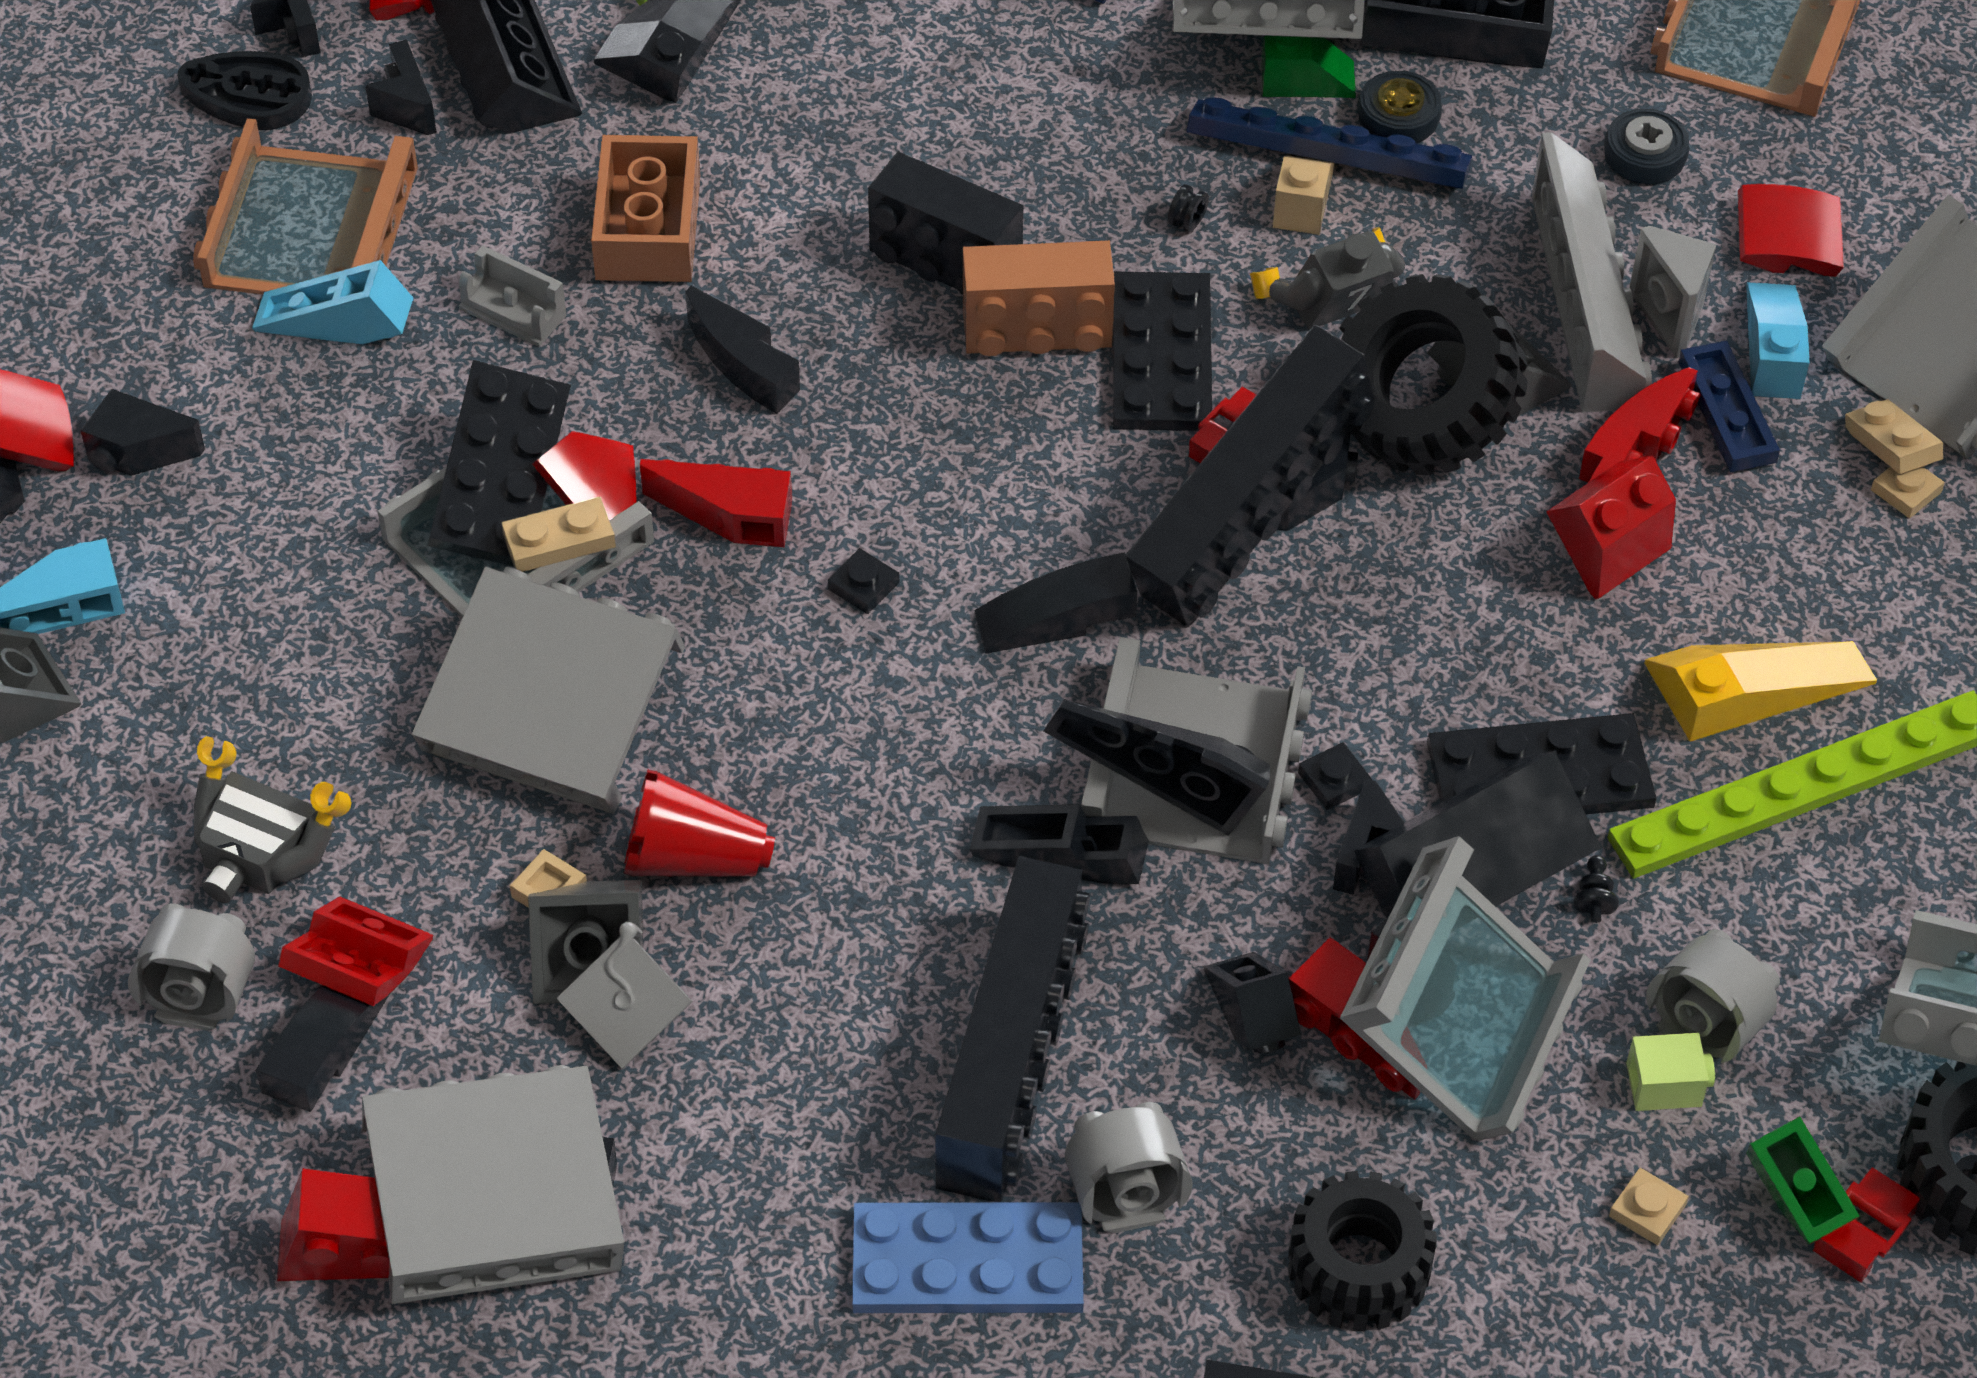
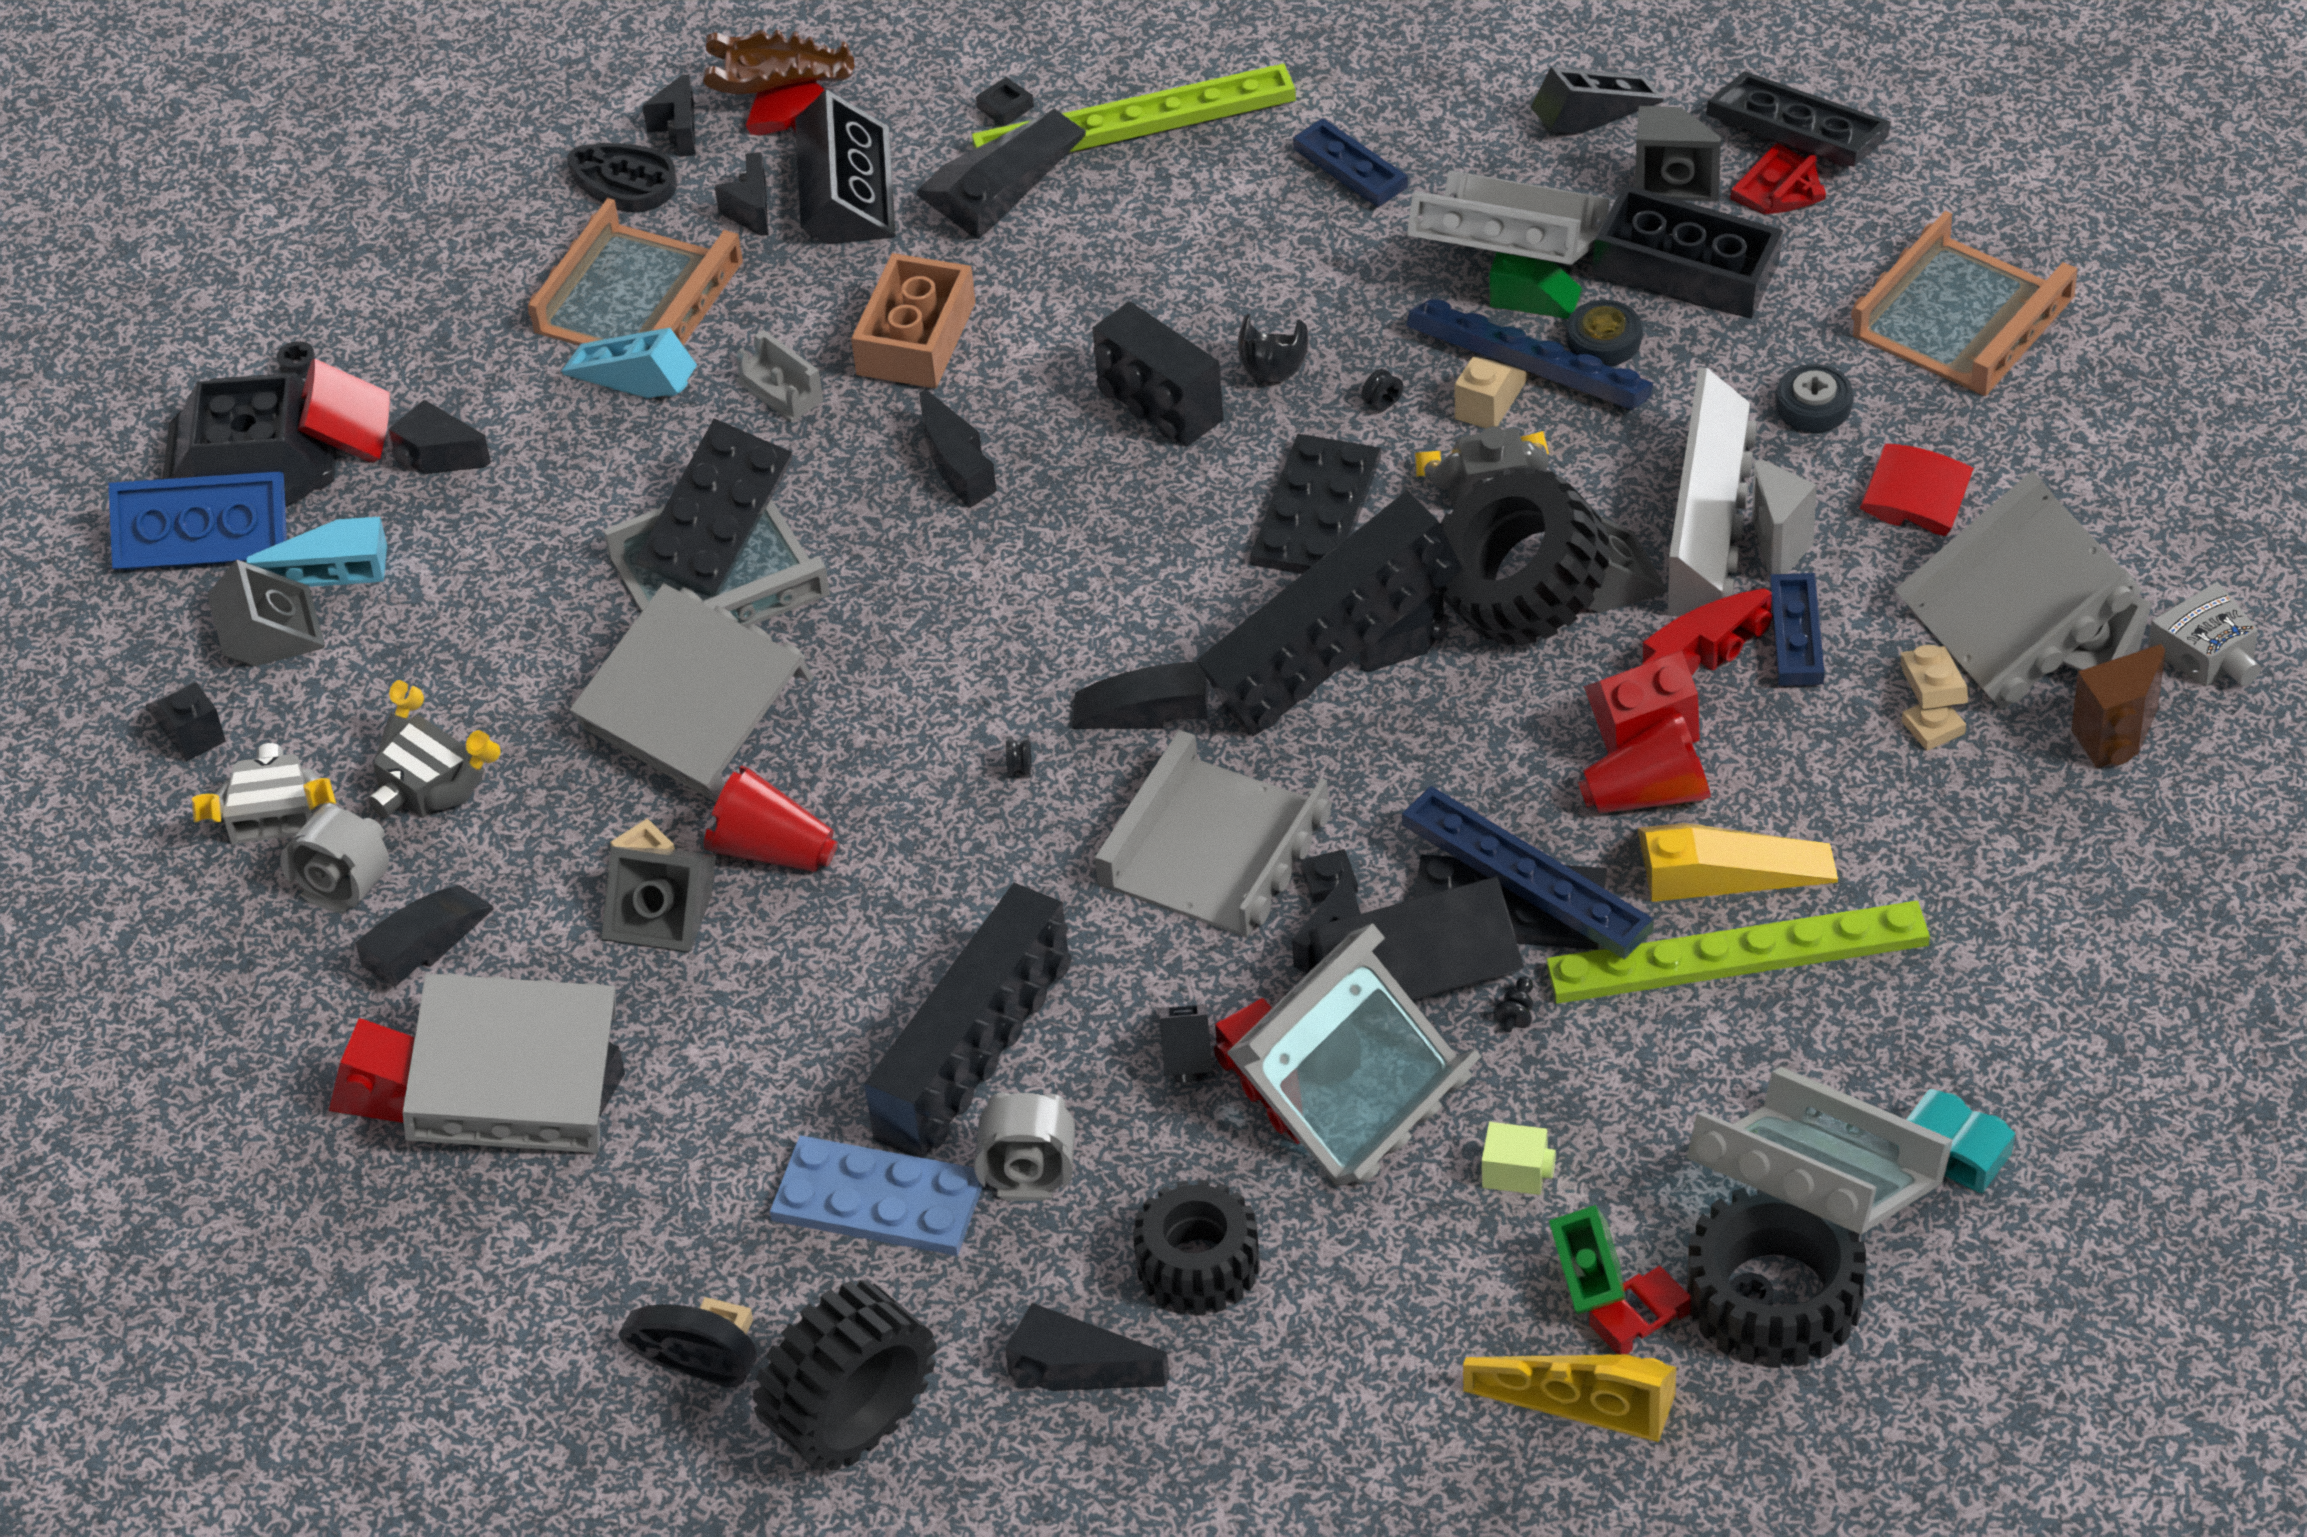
camera: 20 degrees right, 5 degrees down
red slope [278,896,434,1006] -> none
tan plate [501,497,616,572] -> none
red slope [532,431,637,520] -> none
light grey hat [557,922,693,1069] -> none
red slope [640,459,792,547] -> none
black plate [828,548,900,614] -> none
nougat brick [963,240,1115,356] -> none
black slope [969,804,1149,884] -> none
black wedge [1044,699,1270,836] -> none
tan plate [1609,1168,1689,1246] -> none
light grey brick [1646,929,1780,1063] -> none
medium azure slope [1746,282,1810,399] -> none
none -> torso [192,743,336,844]
none -> black bush [1006,735,1032,777]
none -> black hair [1238,314,1308,383]
none -> dark blue plate [1402,786,1654,960]
none -> yellow wedge [1463,1354,1676,1442]
none -> red cone [1577,712,1711,814]

